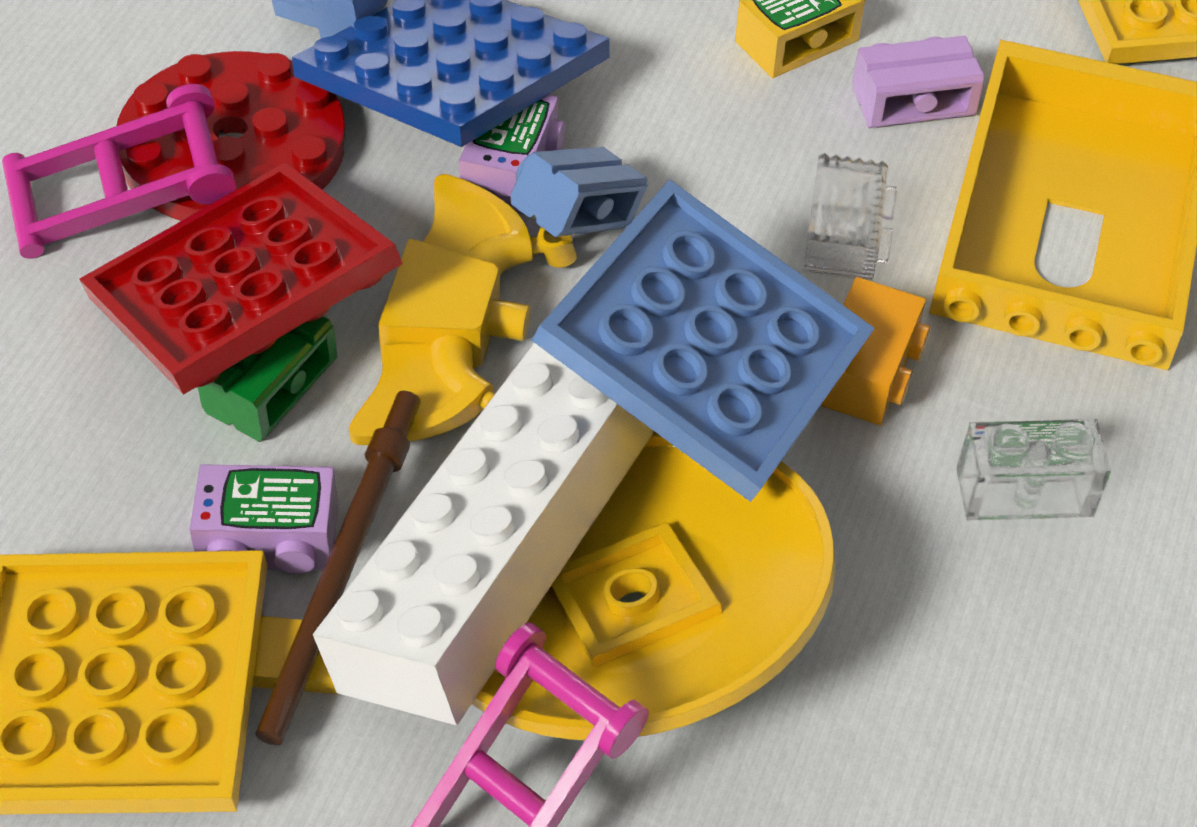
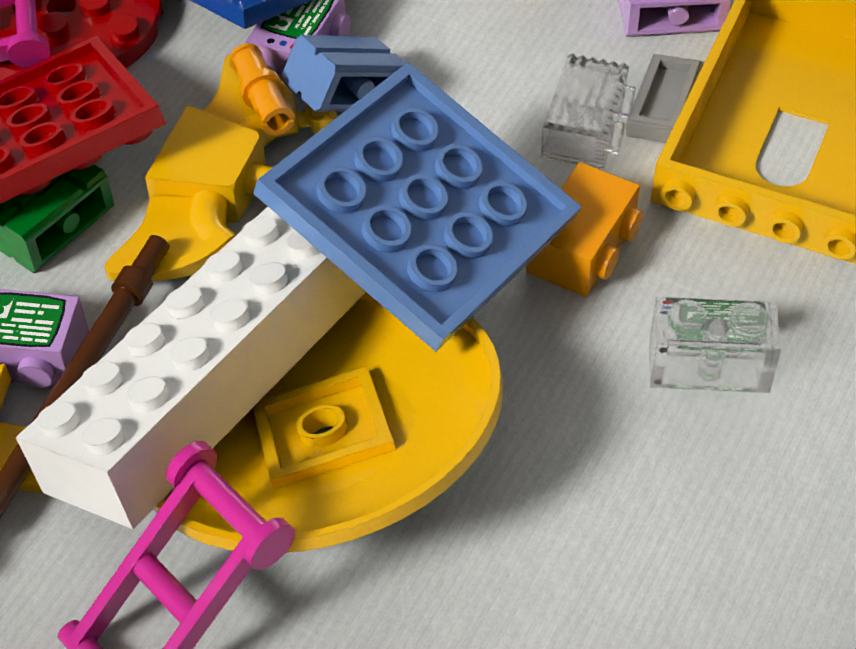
camera: 10 degrees right, 0 degrees up
none -> light orange pin [229,43,295,136]
none -> light grey tile [626,54,704,143]

